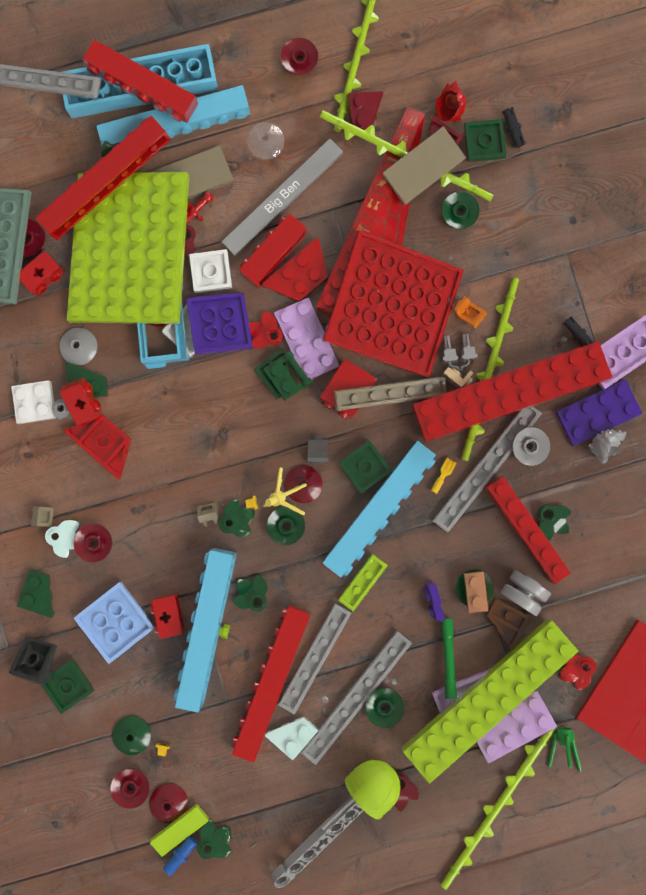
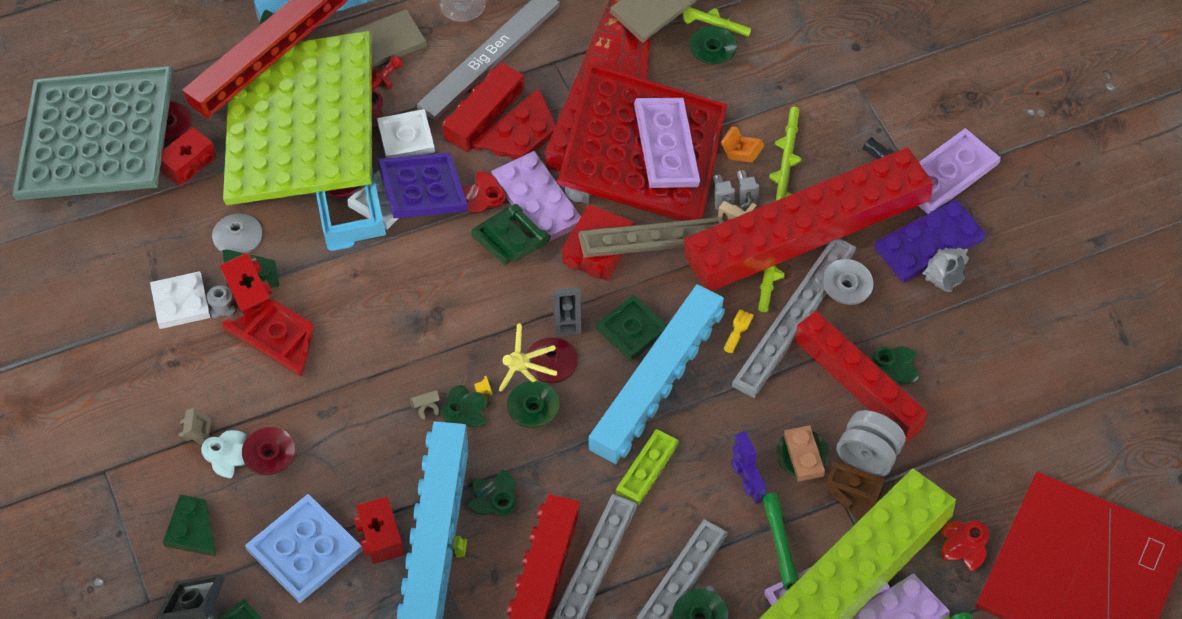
camera: 10 degrees left, 30 degrees down
none -> lavender plate [634,98,700,188]

